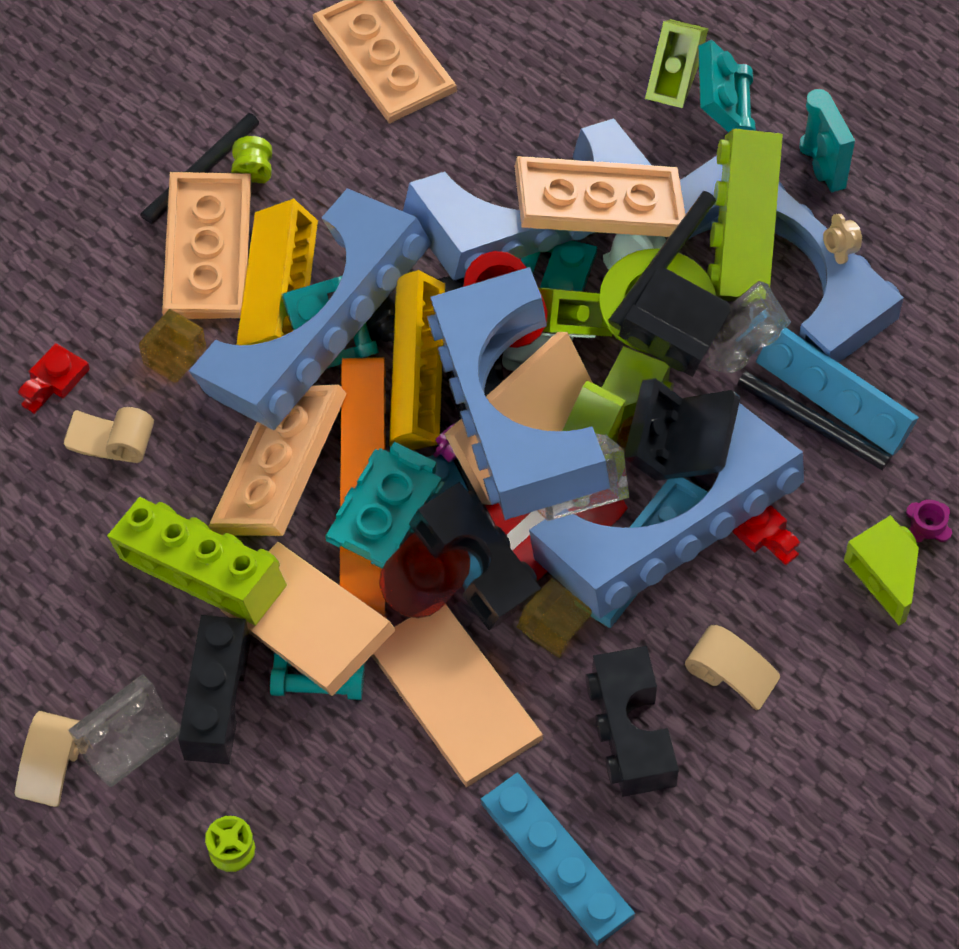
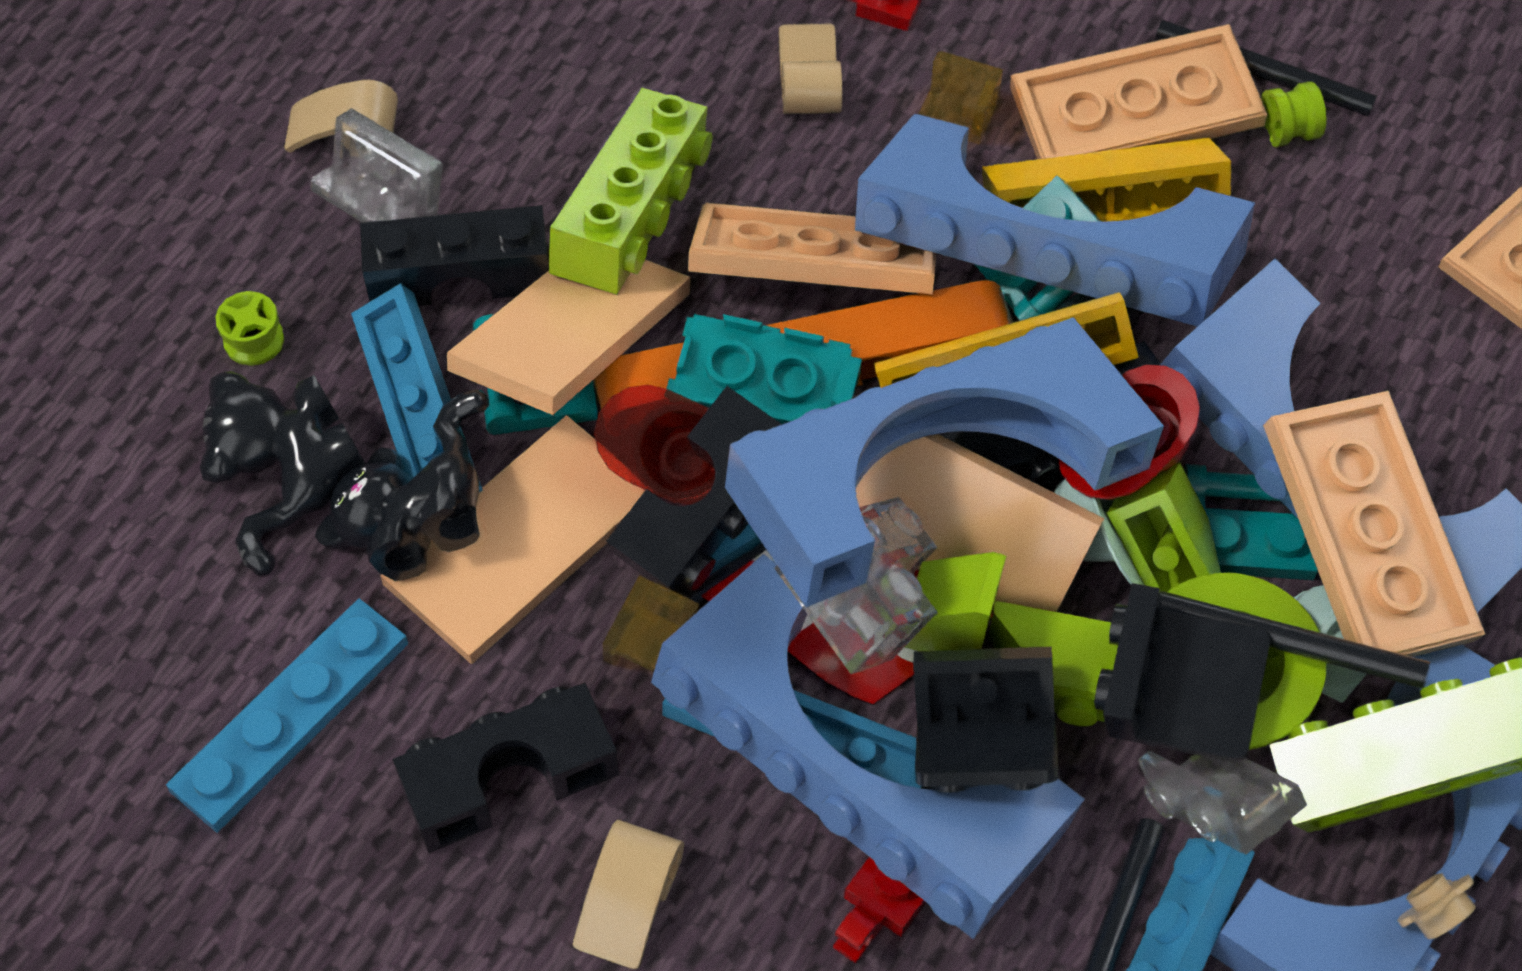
camera: 75 degrees right, 0 degrees up
none -> black animal [200,371,366,576]
none -> black animal [315,389,489,582]
none -> dark azure plate [351,283,483,492]

